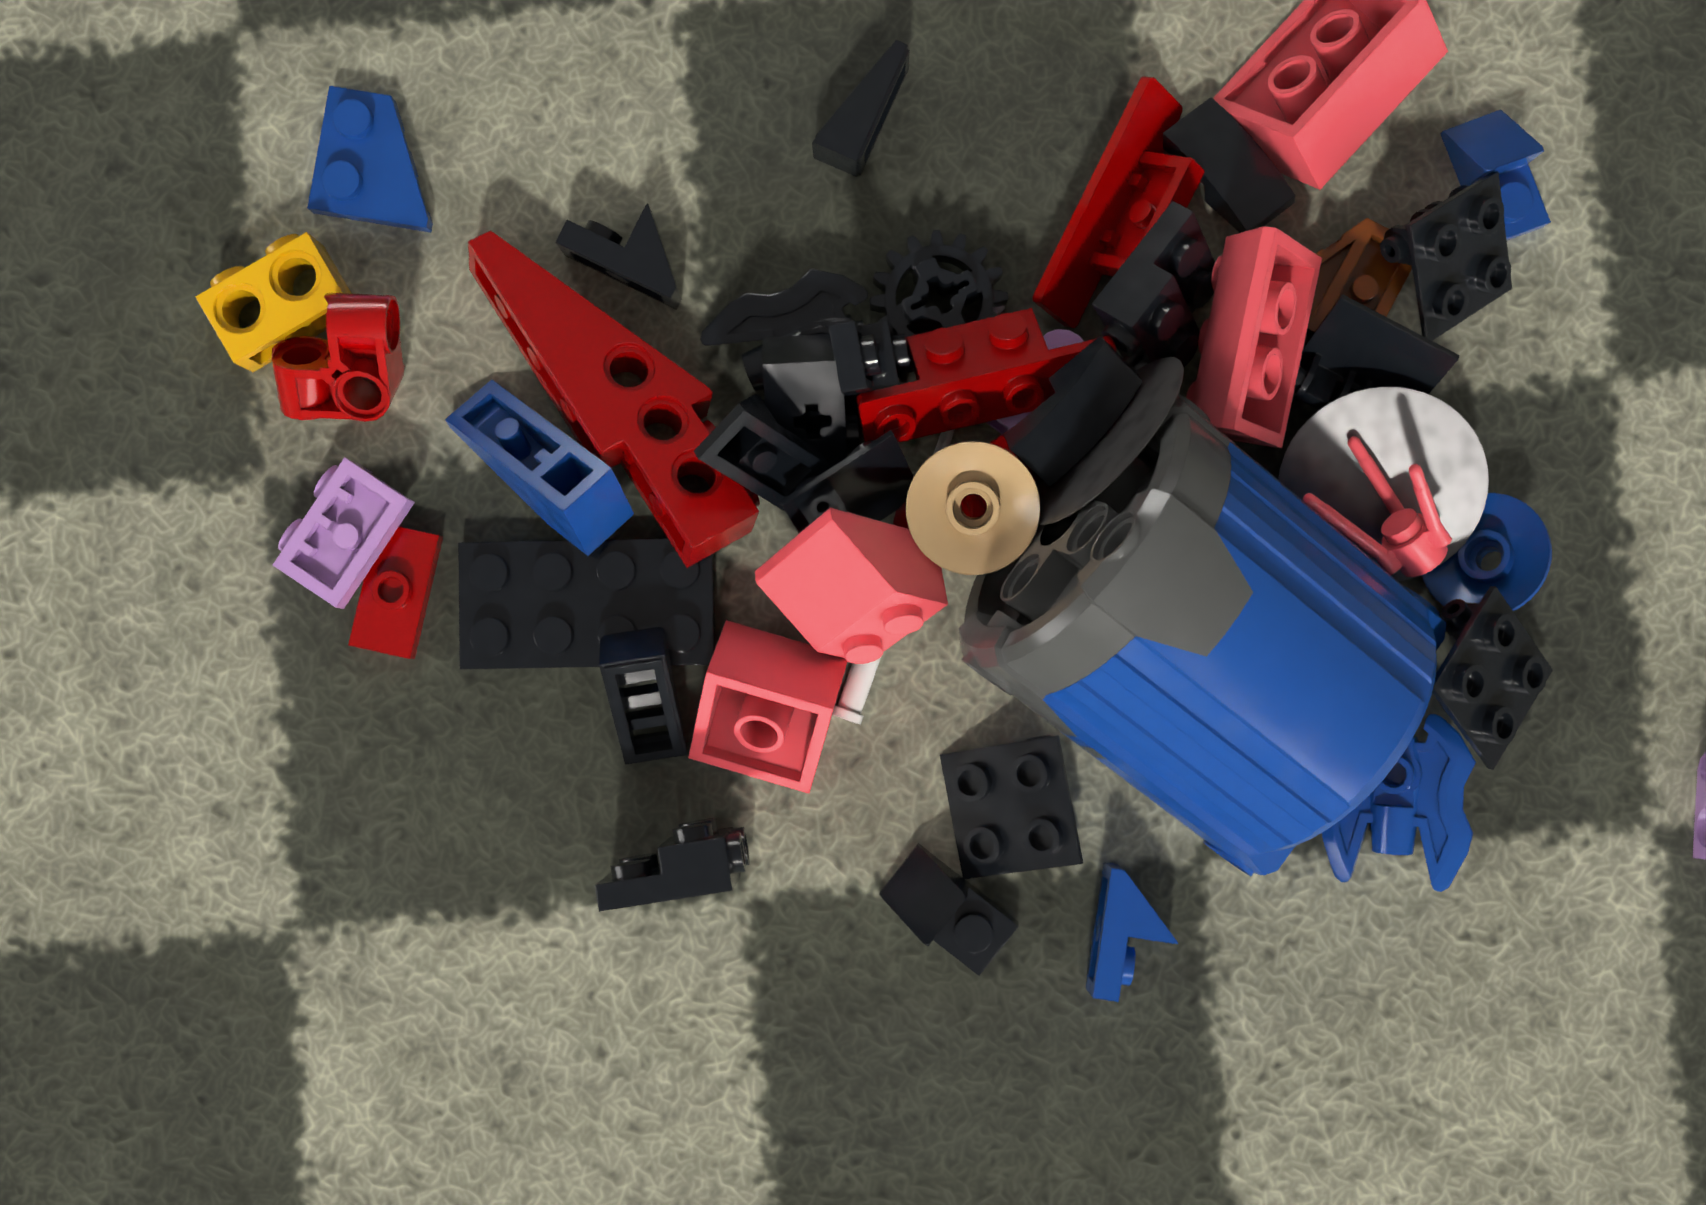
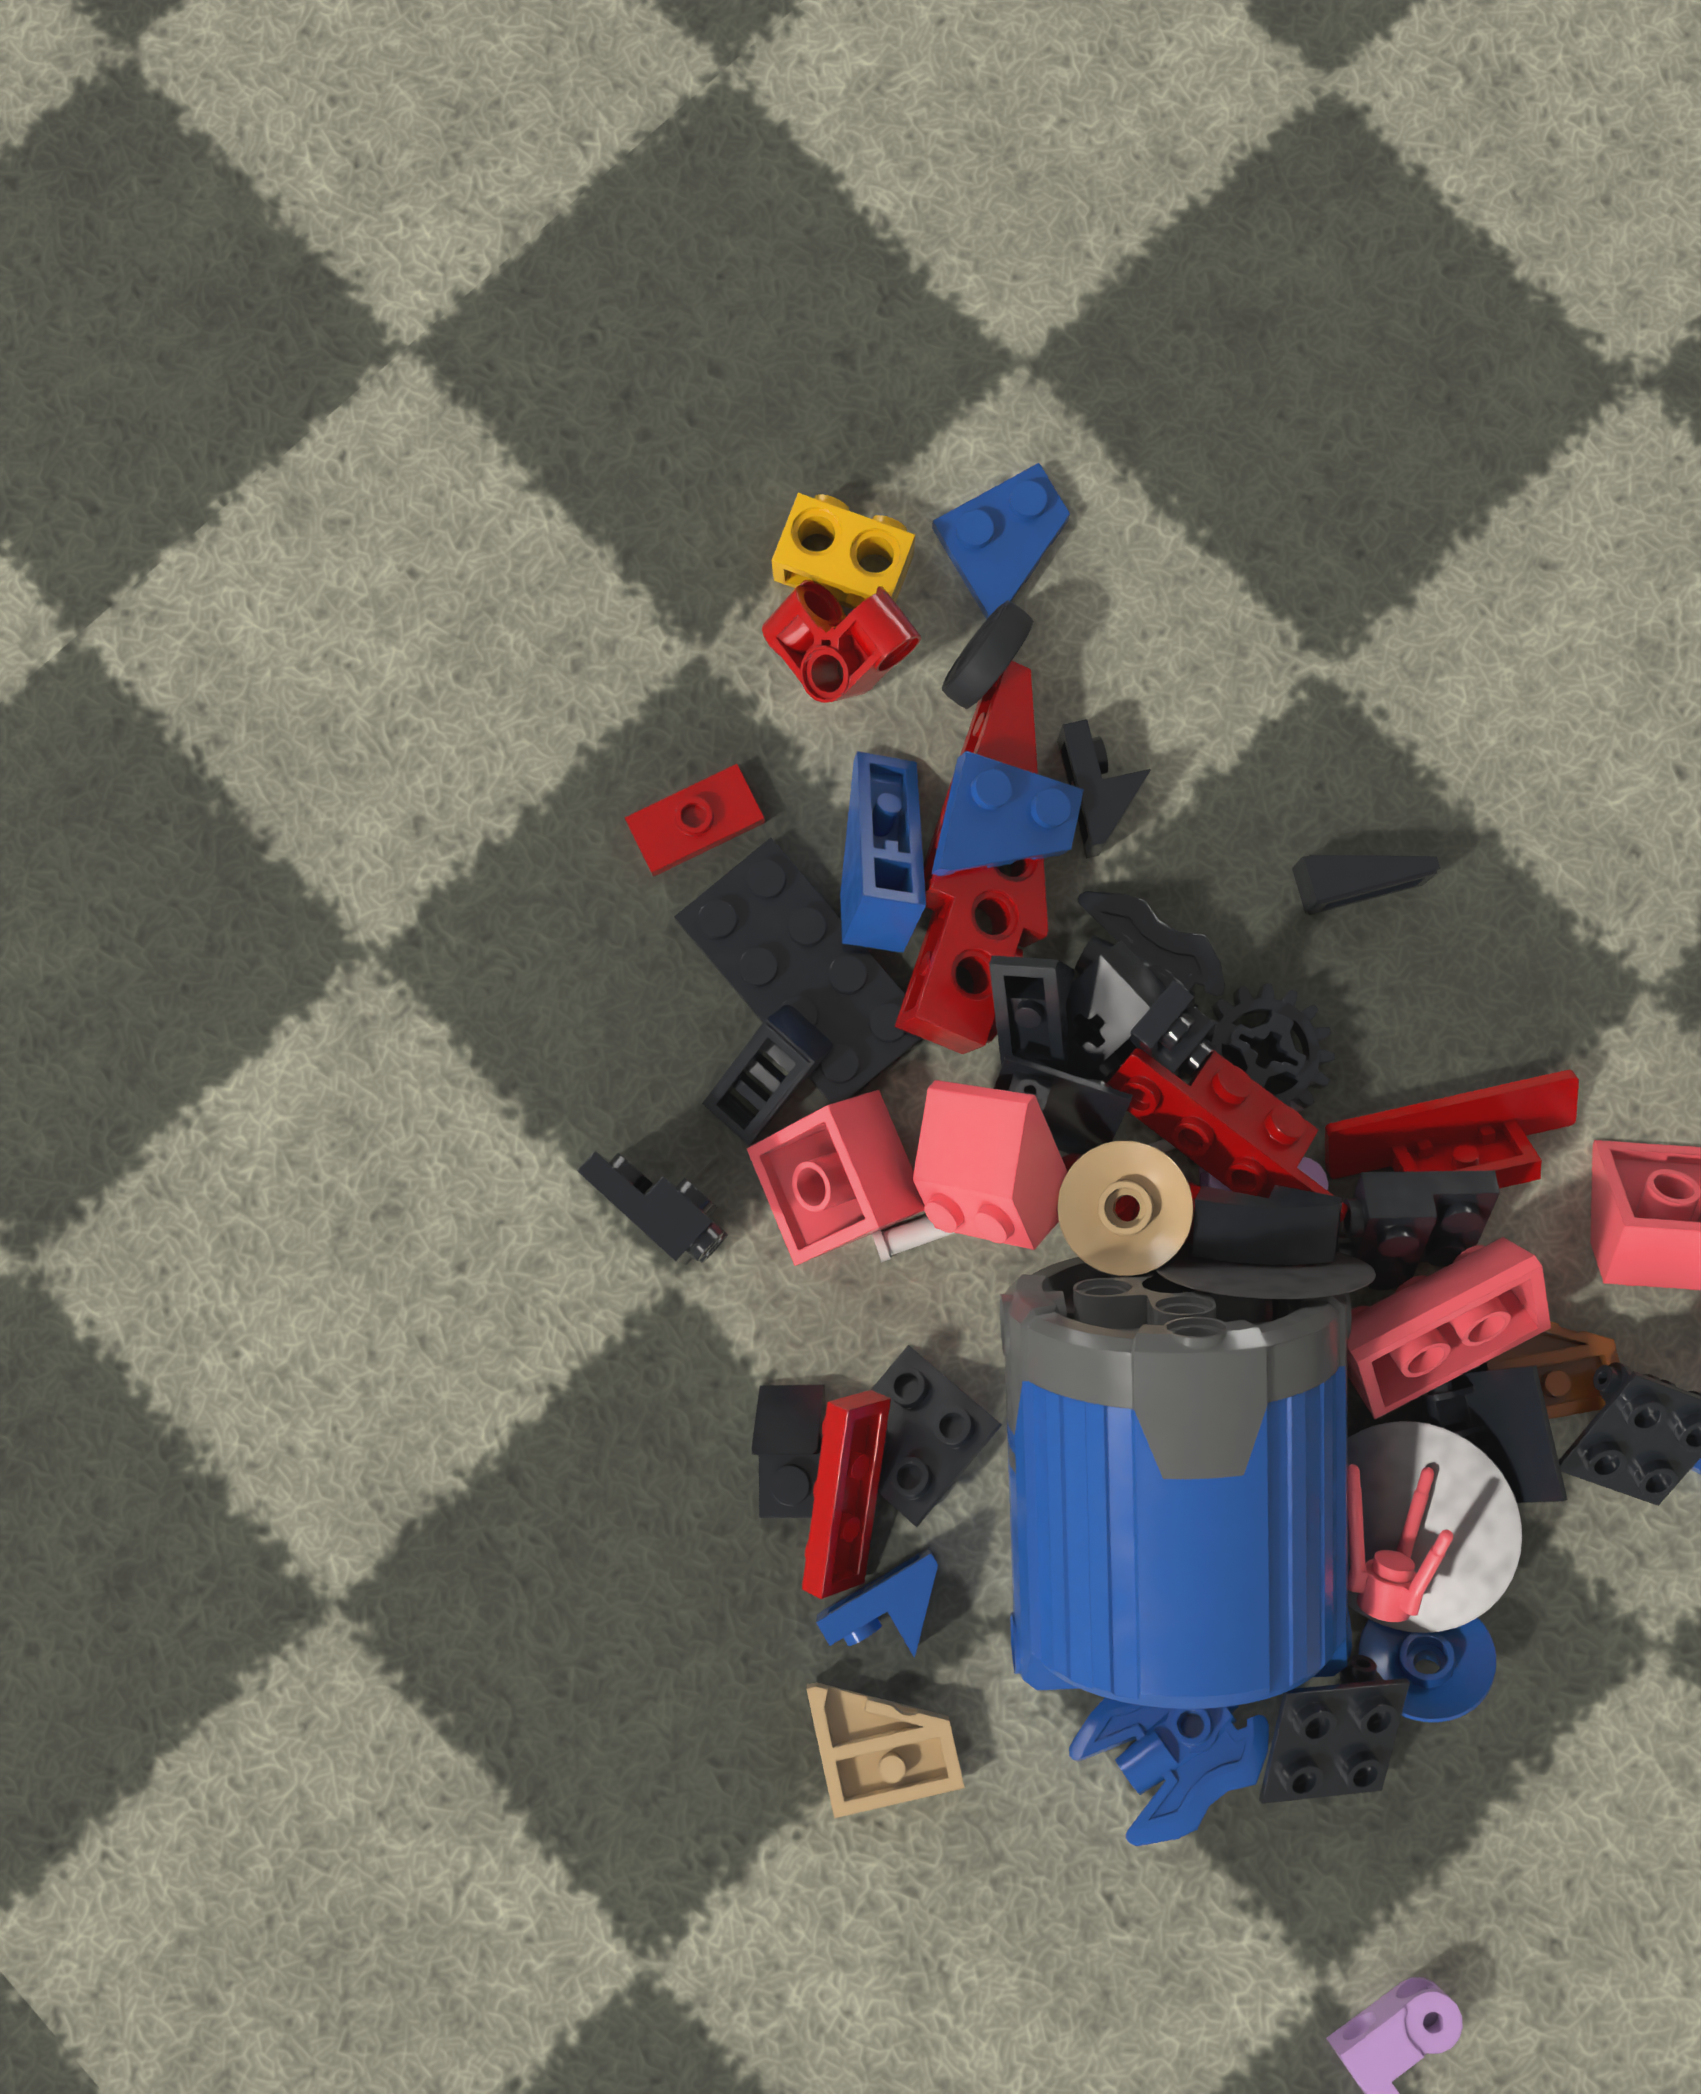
camera: 50 degrees right, 5 degrees down
lavender bracket [273,457,415,609] -> none
black slope [1163,97,1296,233] -> none
none -> red plate [802,1390,891,1599]
none -> tan wing [806,1682,965,1818]
none -> blue wing [931,751,1084,876]
none -> black tyre [942,600,1034,709]

